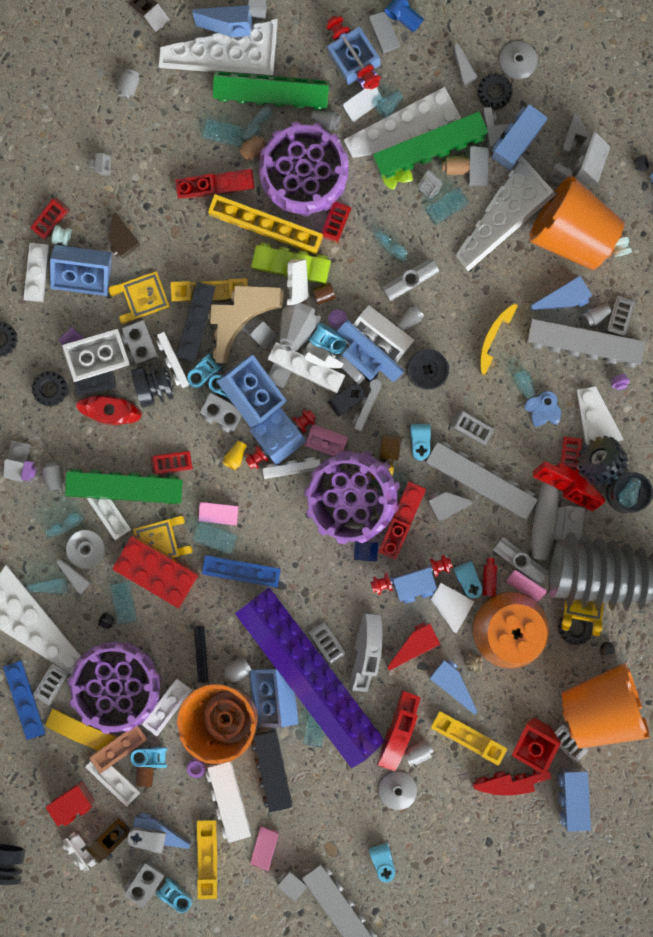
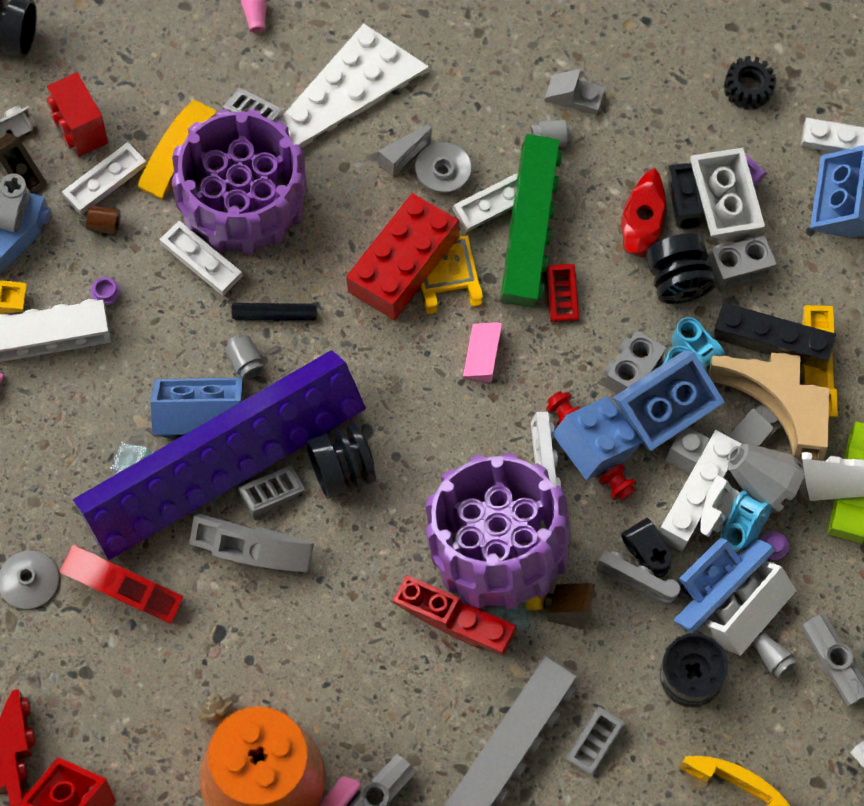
camera: 90 degrees right, 20 degrees down
blue plate [3,661,46,740] -> none
medium lavender plate [21,461,37,481] -> none
clear light blue slope [26,577,69,593] -> none
black tyre [31,371,68,407] -> none
clear light blue slope [46,513,85,538] -> none
nougat plate [88,726,147,774] -> none
black hinge [98,612,115,629] -> none
yellow flag [109,271,170,324] -> none
clear light blue slope [111,581,137,625] -> none
medium azure piece [130,747,168,768] -> none
white plate [156,332,190,388] -> none
orange cone [177,684,258,764] -> none
clear light blue slope [192,523,237,554] -> none
blue plate [202,555,281,588] -> none
yellow cone [223,440,247,470] -> none
black brick [251,730,293,812] -> none
bright pink slope [305,425,348,456] -> none
reddish brown gear [312,283,336,305] -> none
light grey beam [335,353,365,385] -> none
clear blue slope [354,541,378,561] -> none
medium blue brick [370,555,453,604] -> none
red slope [387,622,440,671] -> none
light grey brick [404,740,434,766] -> none
medium azure piece [410,424,431,461] -> none
light grey slope [428,491,473,522] -> none
medium blue slope [429,659,477,715] -> none
white slope [431,583,475,633] -> none
yellow slope [431,711,508,766] -> none
medium azure piece [453,561,482,599] -> none
red cylinder [482,558,497,596] -> none
none -> black wheel [306,423,376,499]

